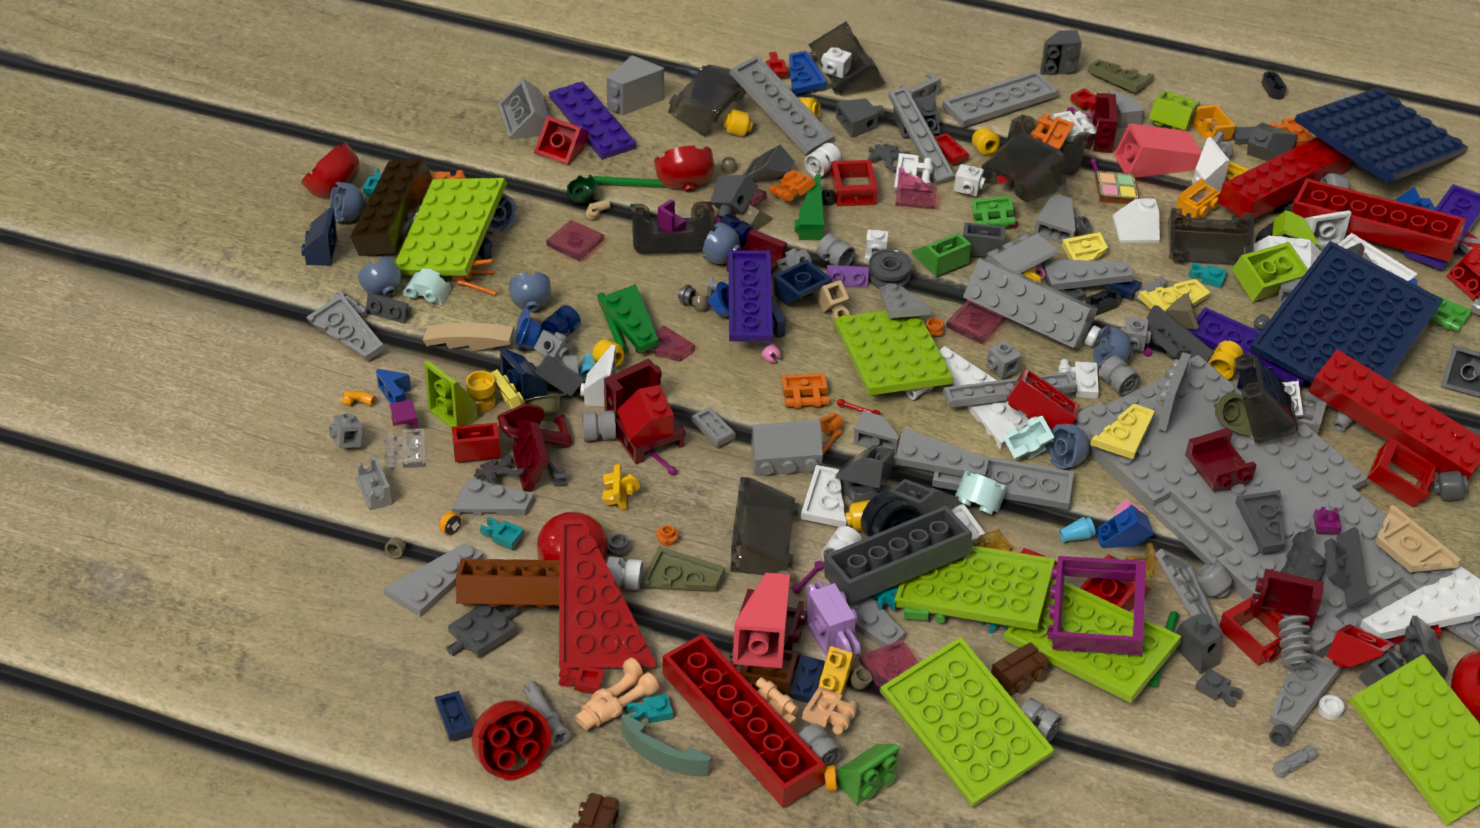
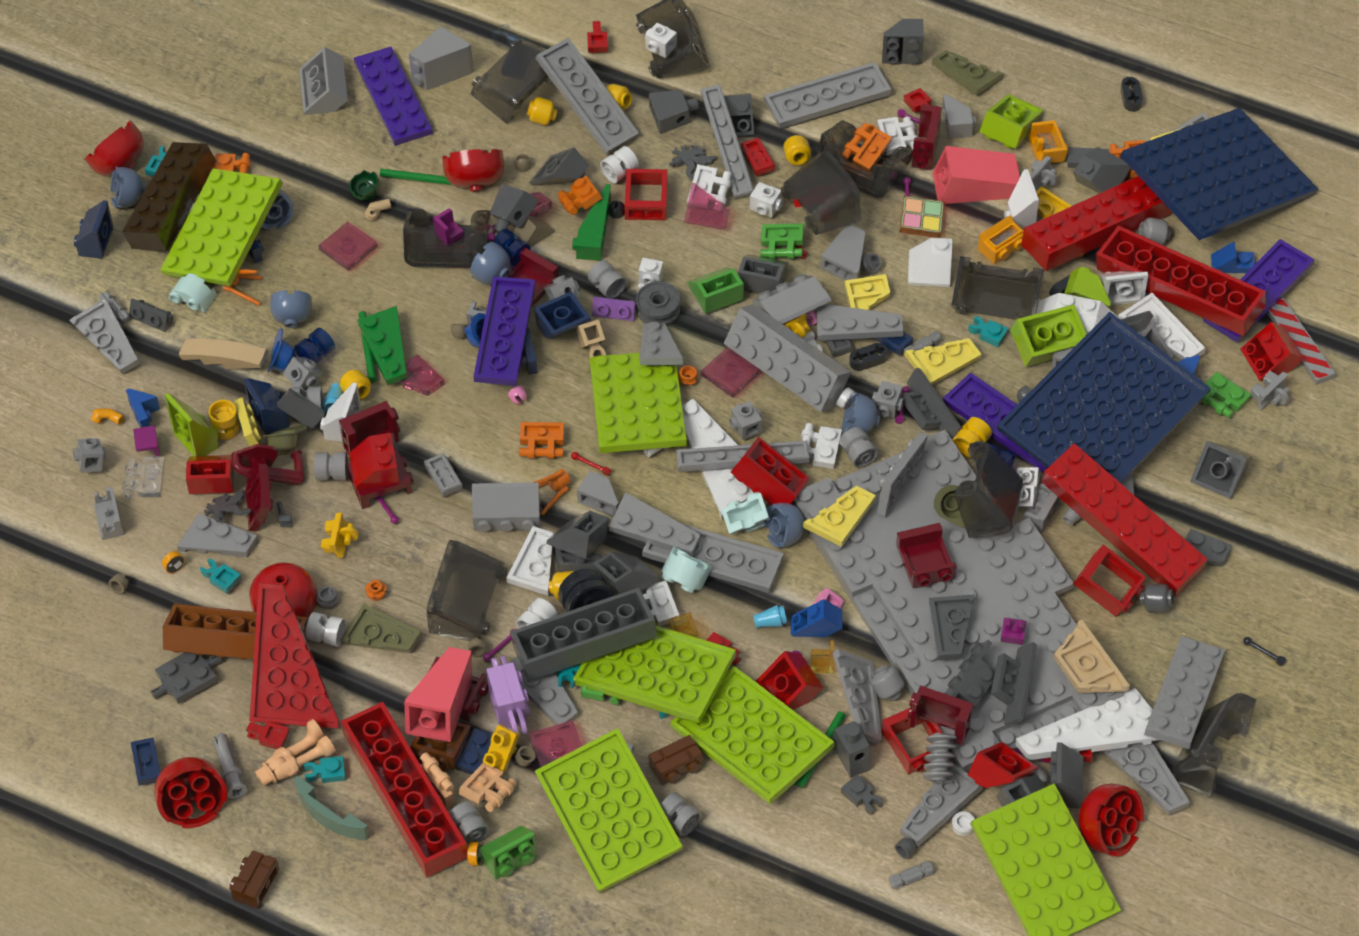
camera: 10 degrees right, 10 degrees up
sand blue cylinder [358,257,401,297] -> none
light grey wing [383,543,483,617] -> none
red slope [534,116,589,165] -> none
flat silver plate [678,284,696,305] -> none
blue wing [789,51,827,94] -> none
light grey hinge [900,73,941,98] -> none
magenta window [1048,556,1146,655] -> none
dark tan slope [1166,293,1199,329] -> none

